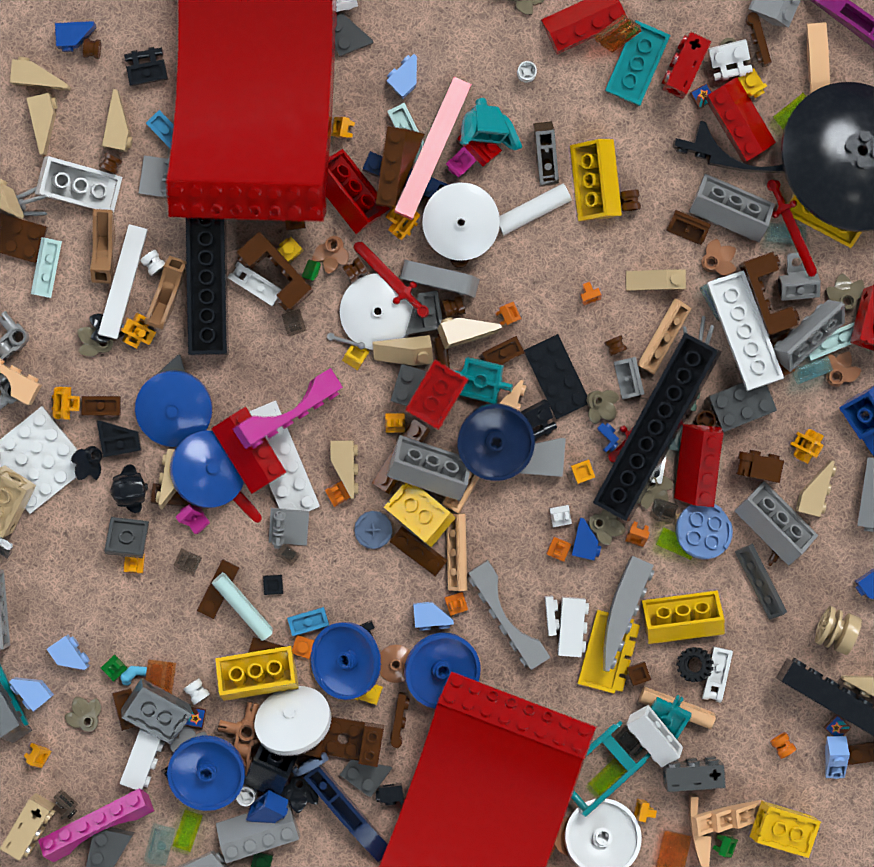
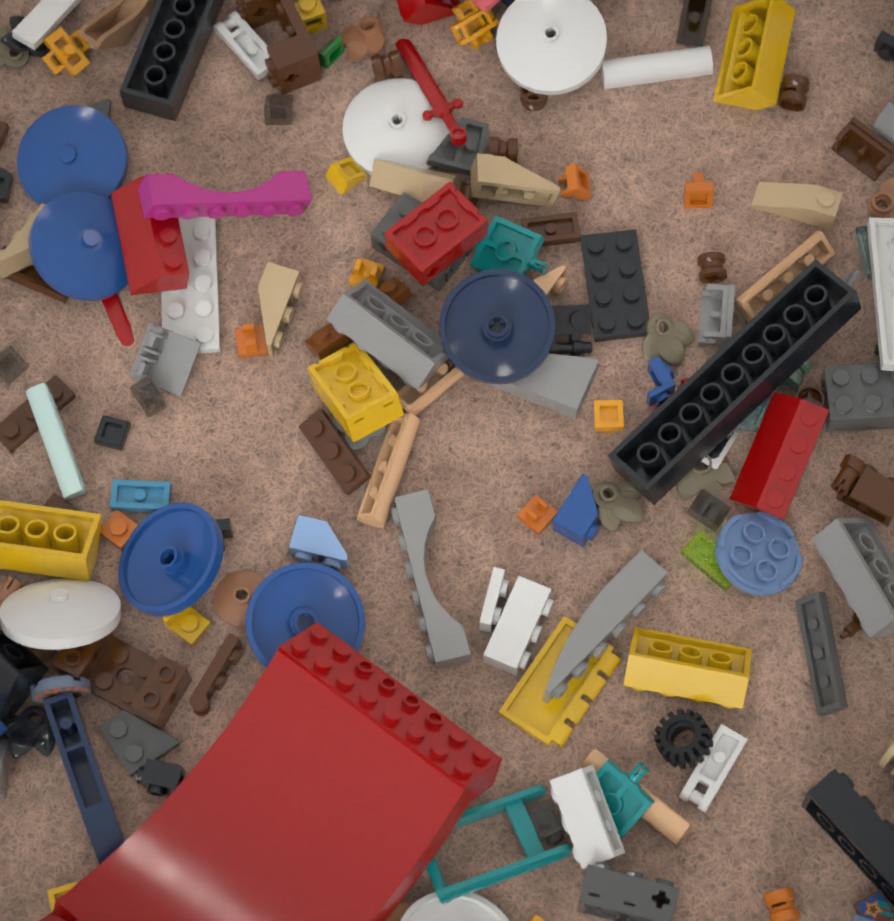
camera: 25 degrees right, 20 degrees down
dark pink bracket [176,504,210,534] -> none
light grey hinge [327,333,365,349] -> none
sand blue tile [354,511,393,549] -> none
light grey beam [400,260,480,298] -> none
orange tile [444,591,468,616] -> none
white tile [549,505,572,527] -> none
clear neon green plate [588,757,627,795] -> none
orange tile [625,521,650,547] -> none
reddish brown tile [626,661,651,686] -> none

